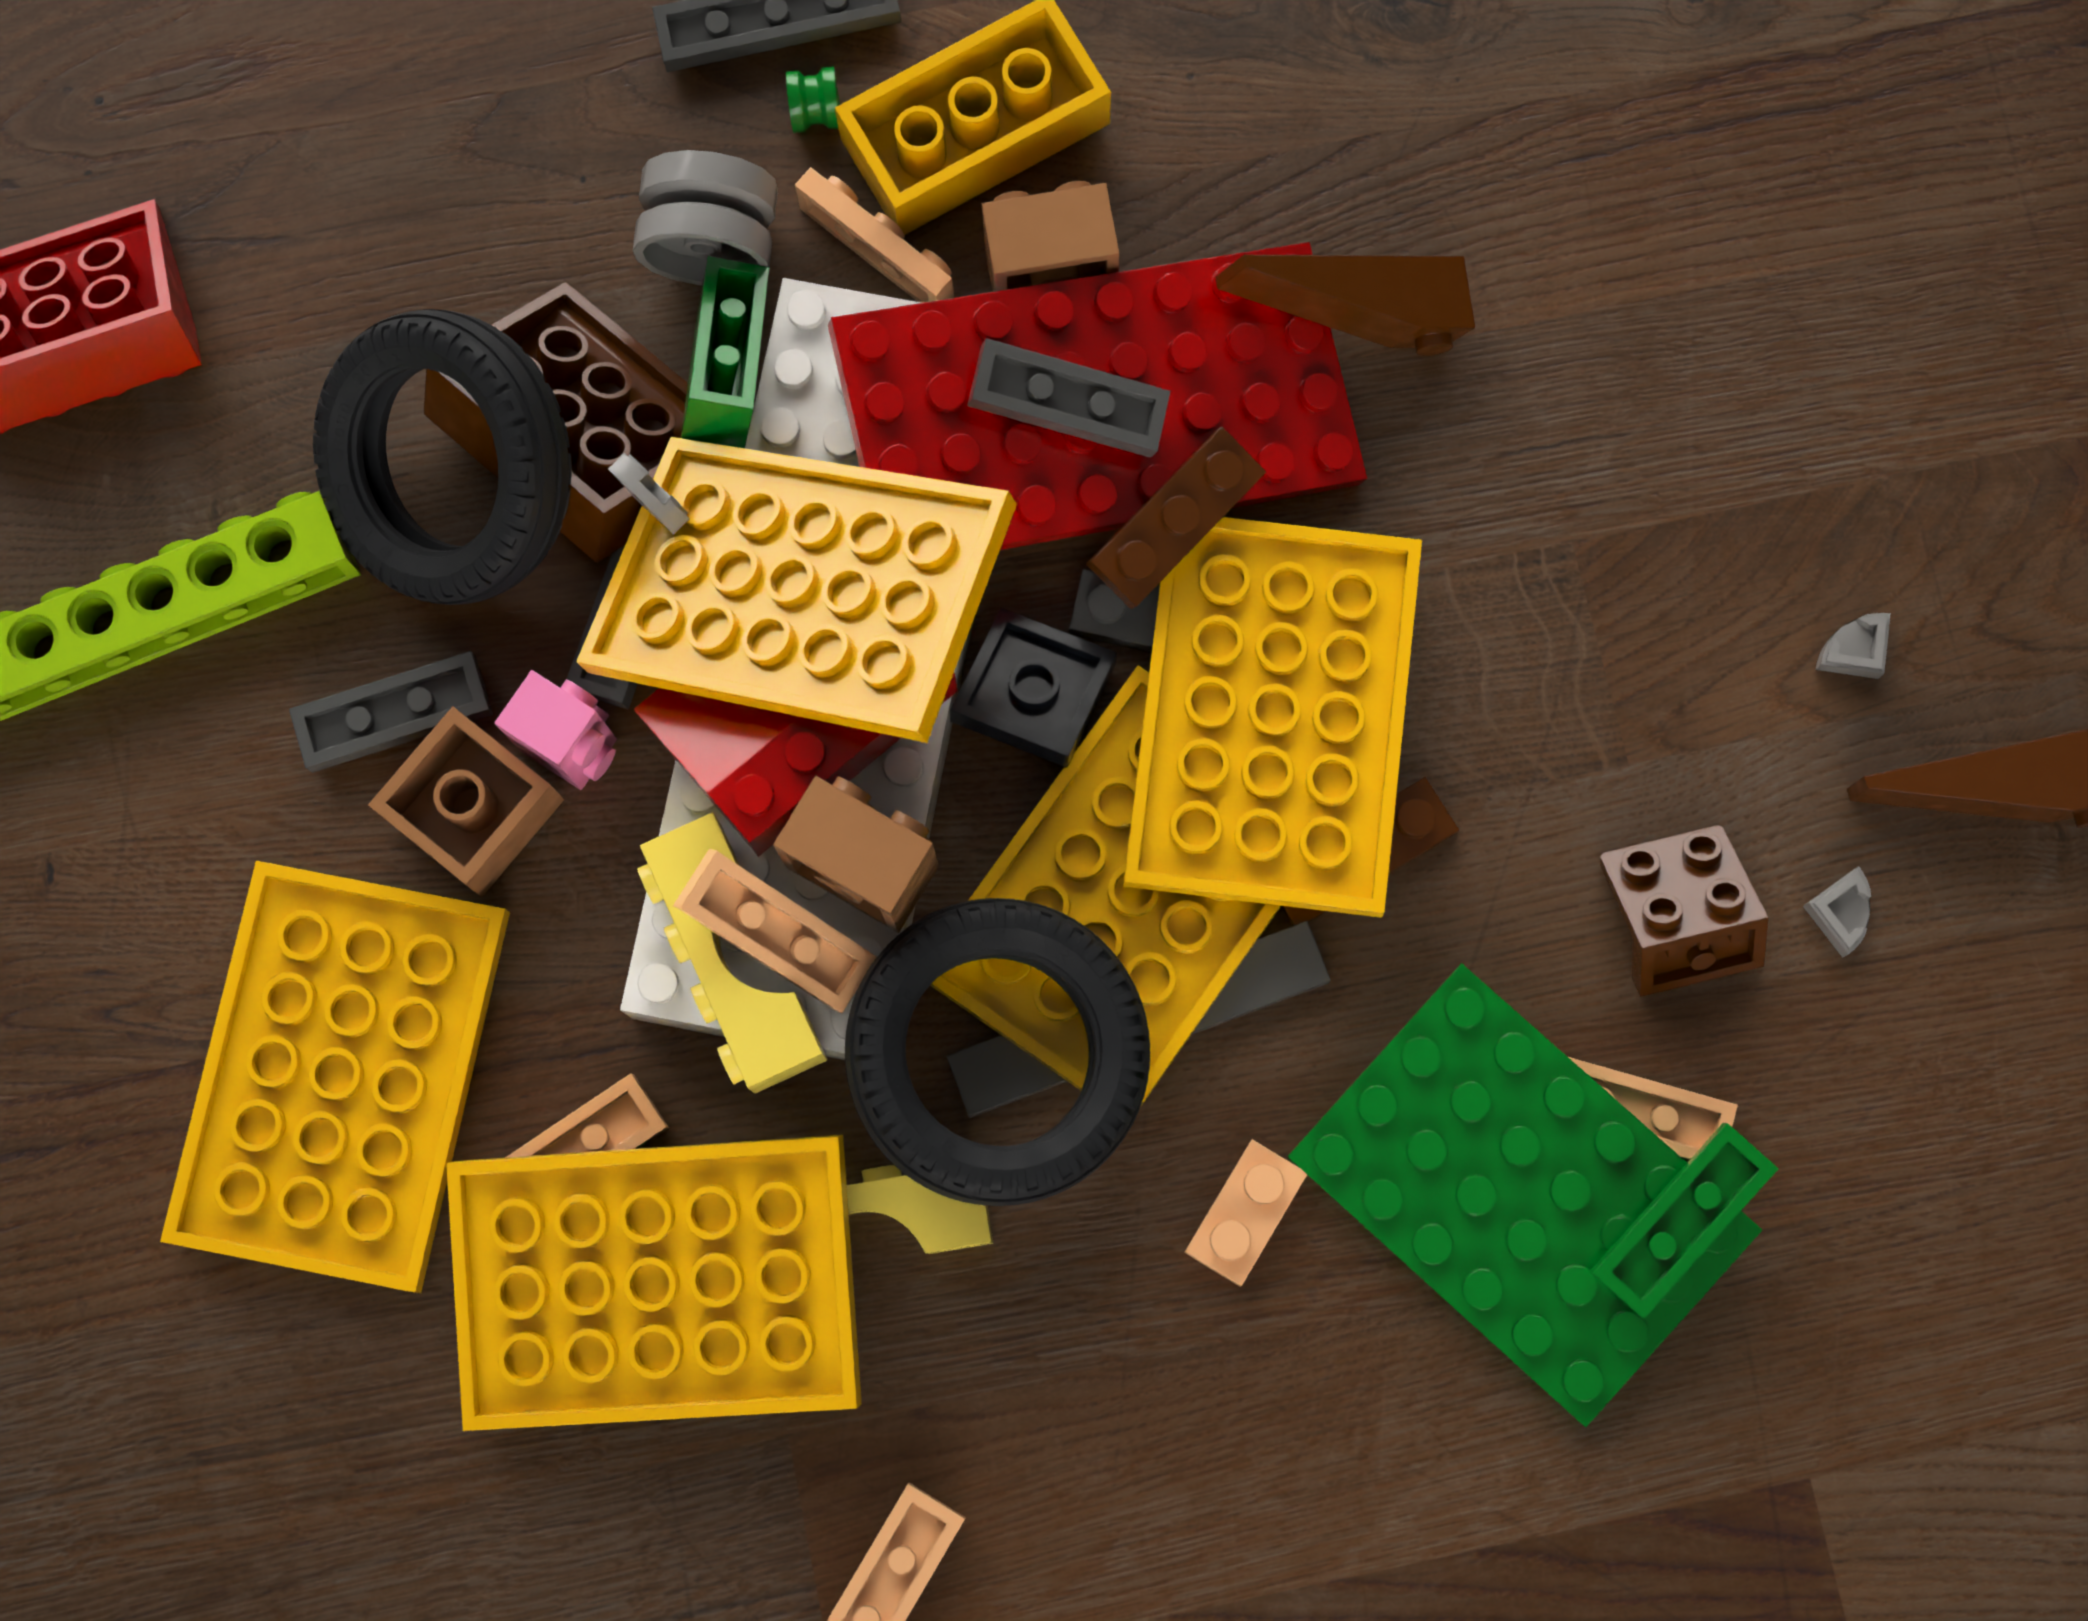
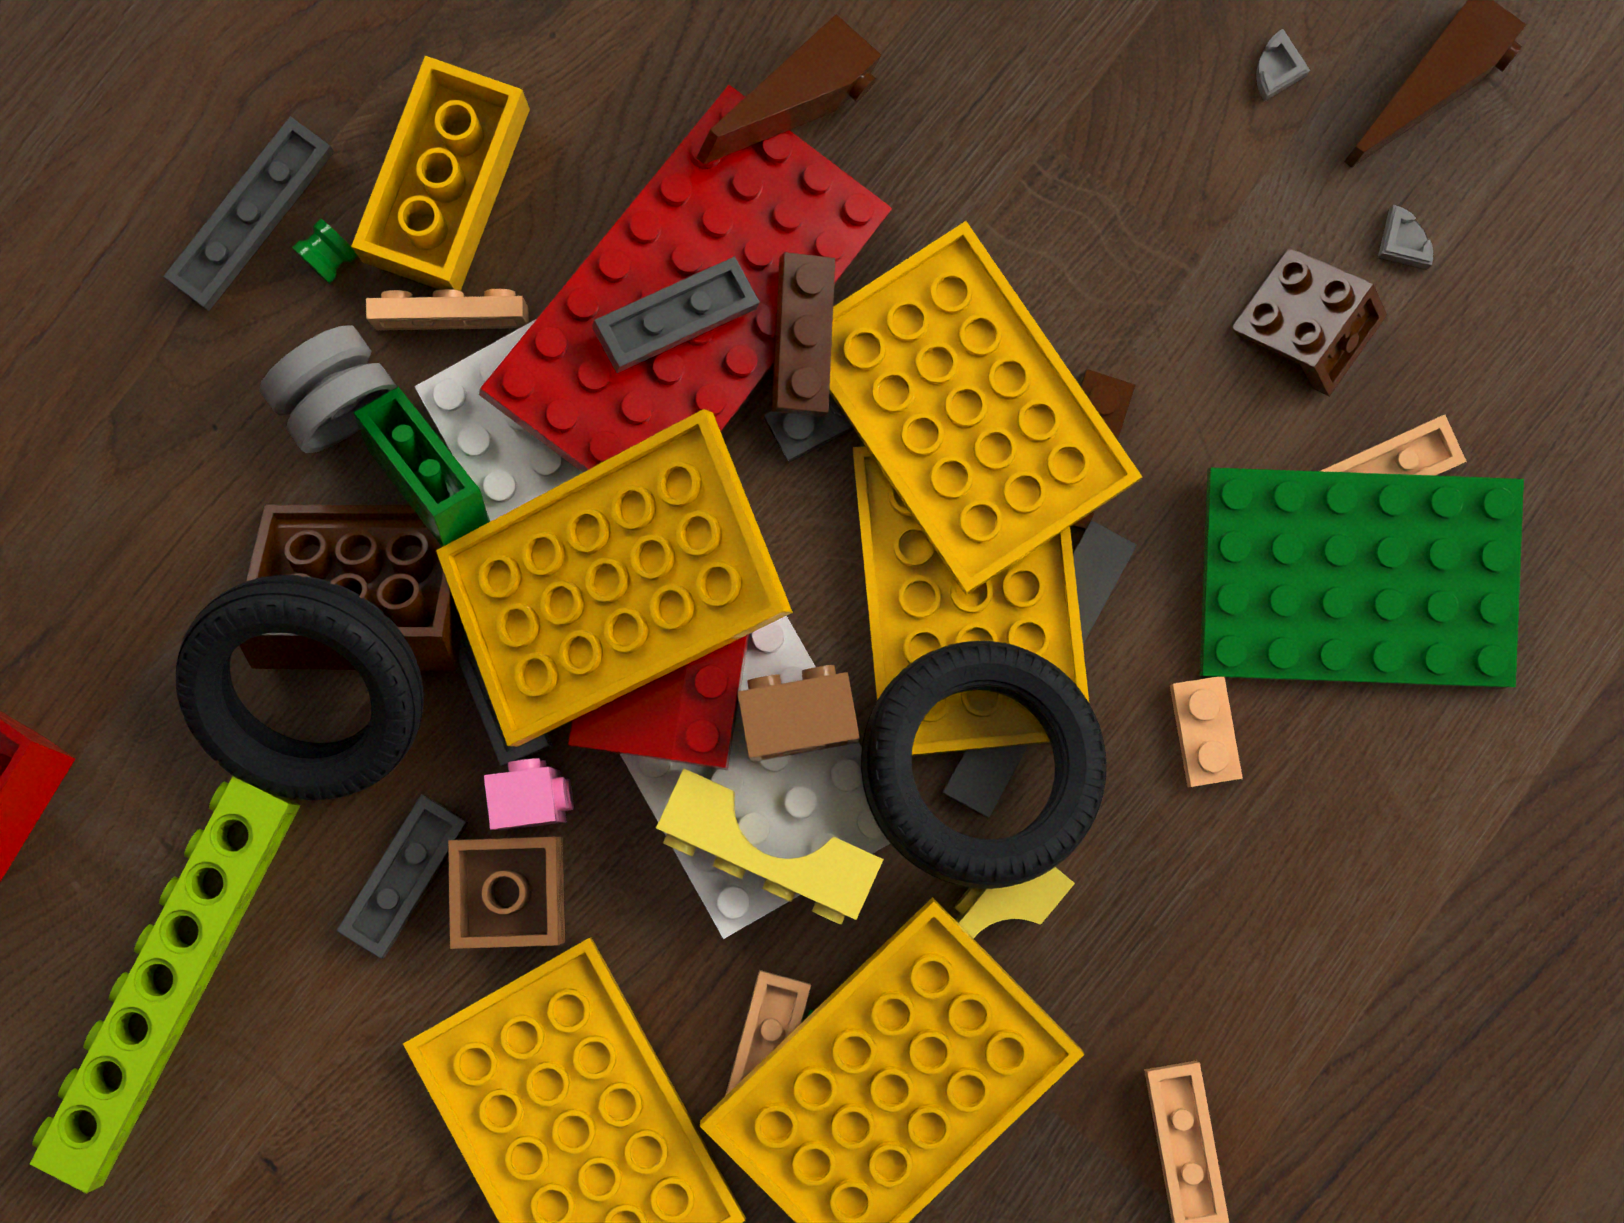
camera: 45 degrees left, 5 degrees up
light grey tile [608,453,689,535] -> none
light nougat plate [673,849,877,1013] -> none
black plate [950,608,1117,768] -> none
medium nougat brick [981,181,1119,292] -> none
green plate [1590,1123,1779,1319] -> none

